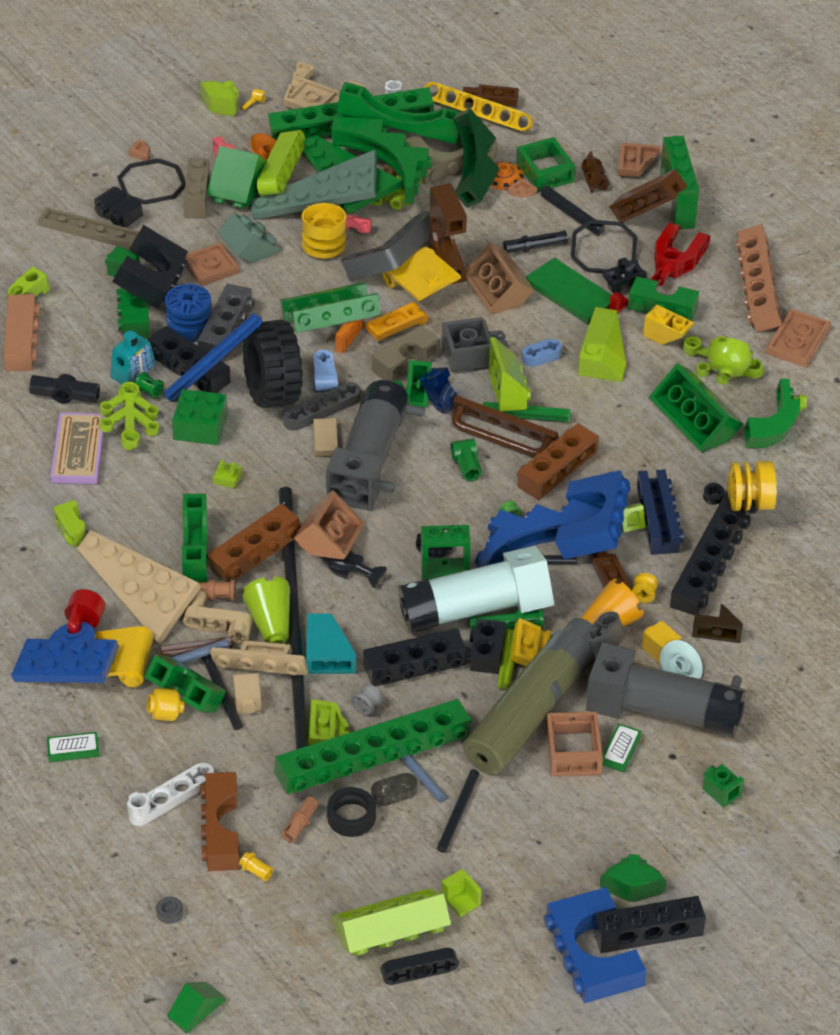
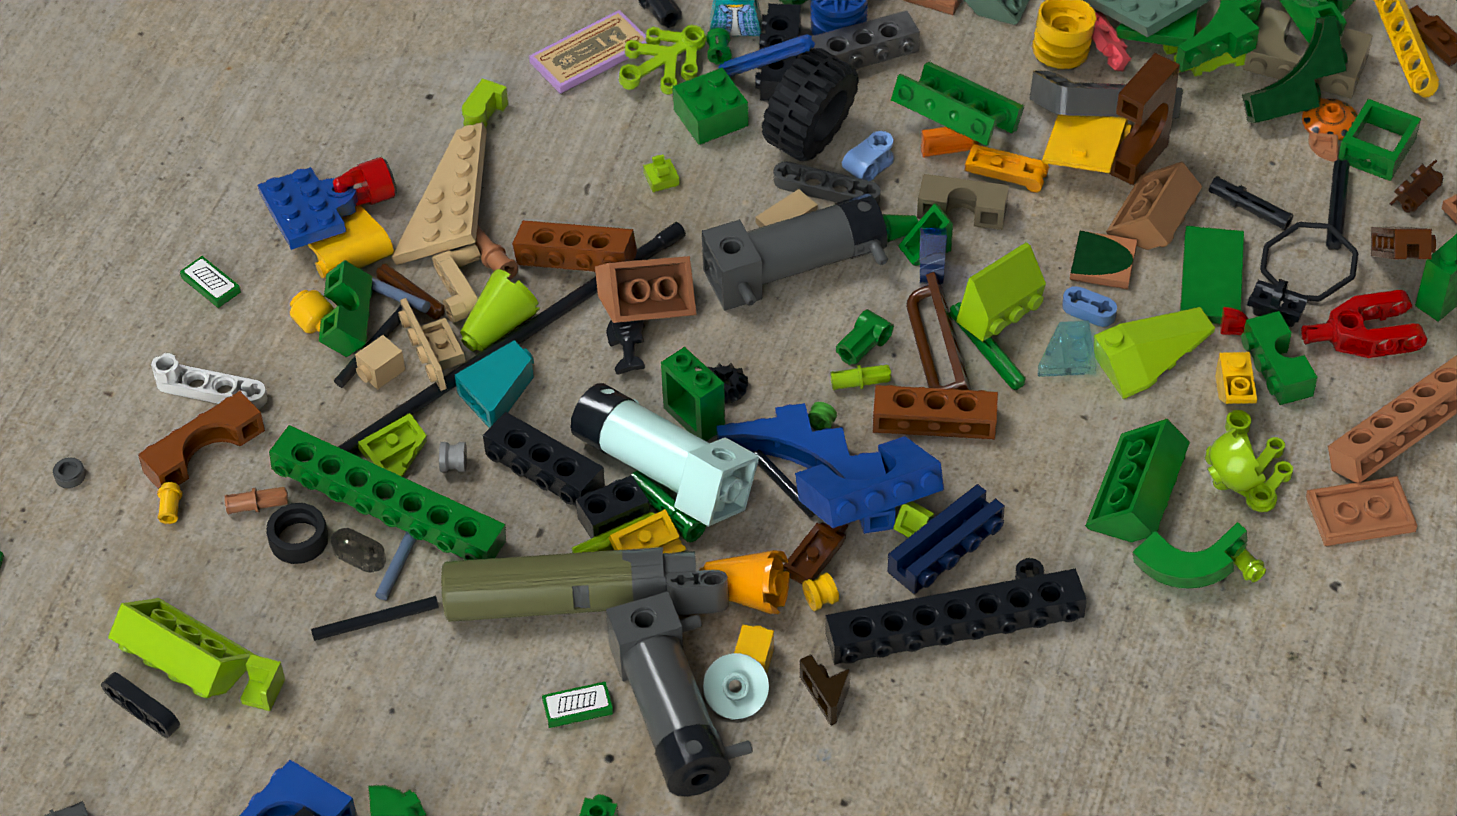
camera: 55 degrees right, 5 degrees up
green arch [182,493,208,582] -> none
dark grey hinge [442,317,509,372] -> none
nougat window [546,711,603,776] -> none
yellow wheel [727,461,777,511] -> none
none -> lime axle [830,364,891,391]
none -> clear light blue wing [1037,321,1096,377]
none -> dark green tile [1070,231,1137,289]

